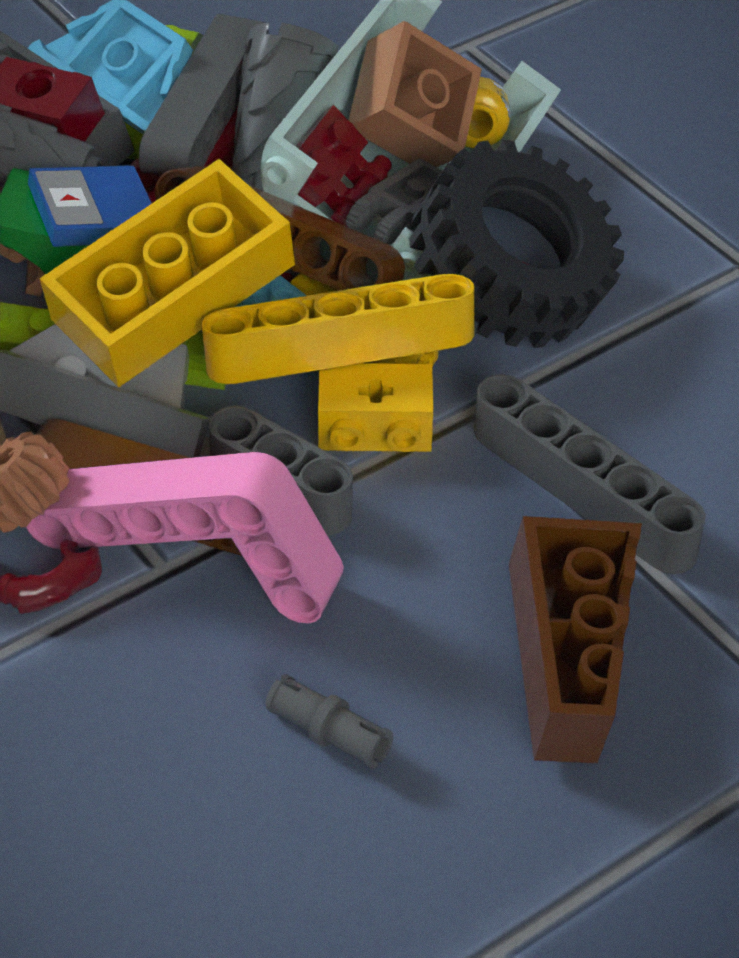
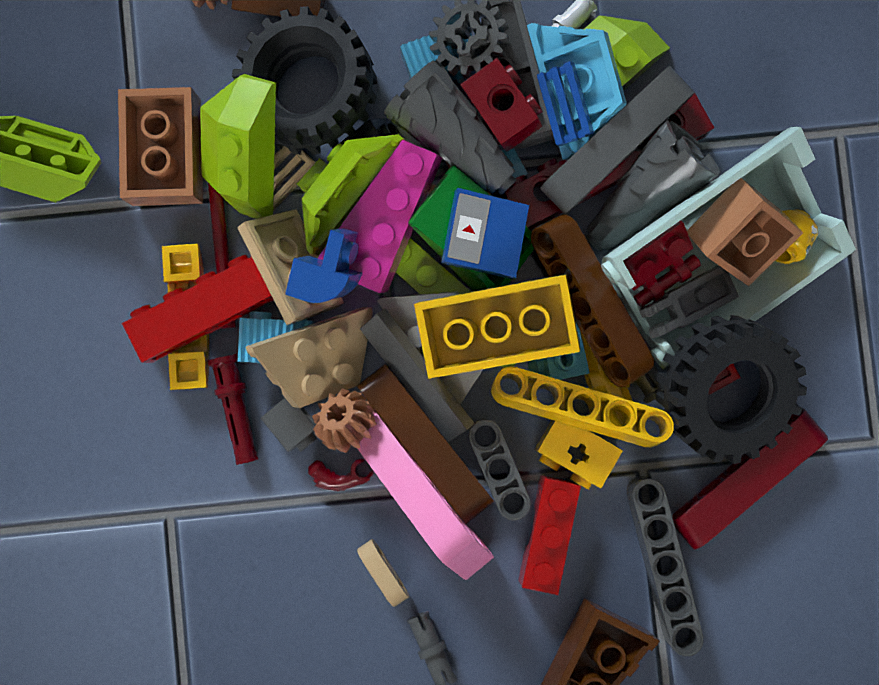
camera: 30 degrees right, 40 degrees up
none -> tan beam [357,539,410,607]
none -> red arch [519,475,581,595]
none -> blue tile [536,61,594,146]
none -> dark red beam [672,408,828,549]

